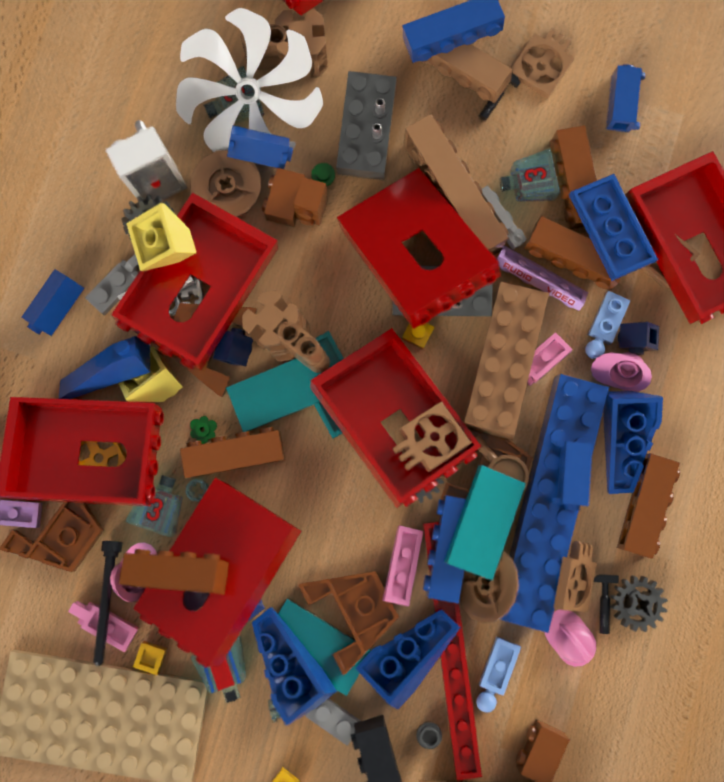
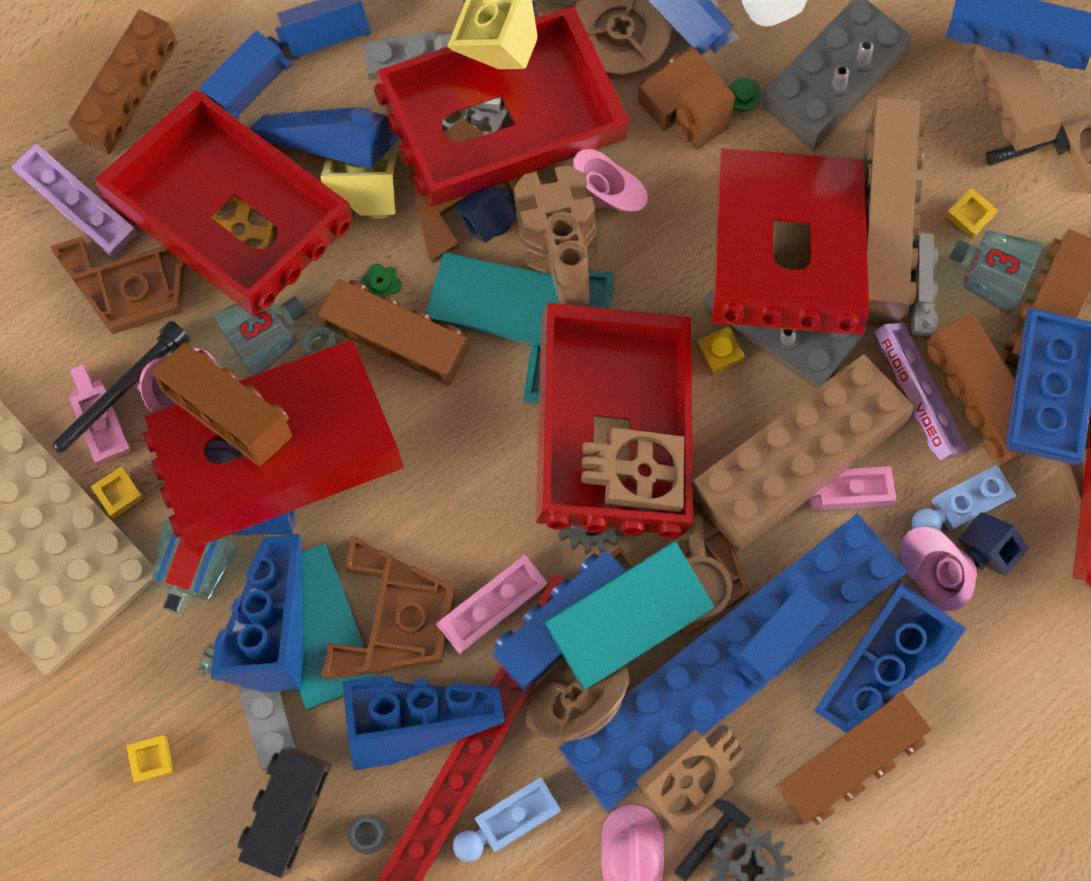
camera: 40 degrees right, 10 degrees down
none -> blue brick [199,30,292,120]
none -> bright pink piece [573,149,648,212]
none -> yellow plate [945,187,998,239]

